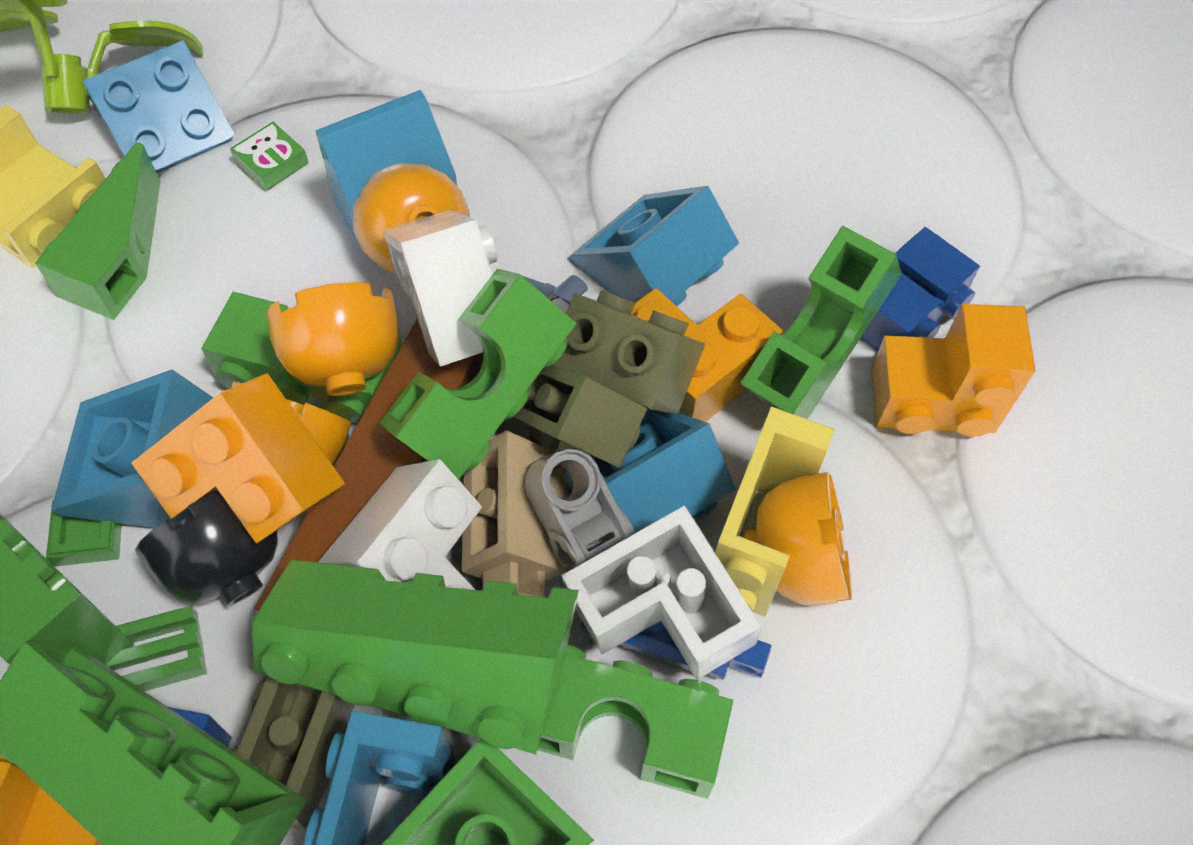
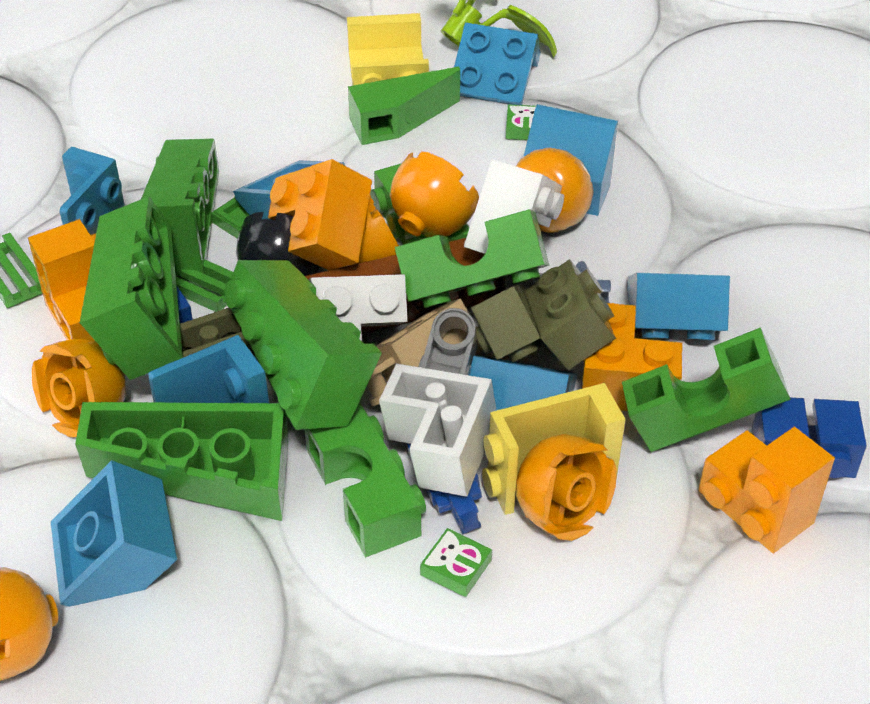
camera: 50 degrees right, 15 degrees down
none -> tile [420,528,492,597]

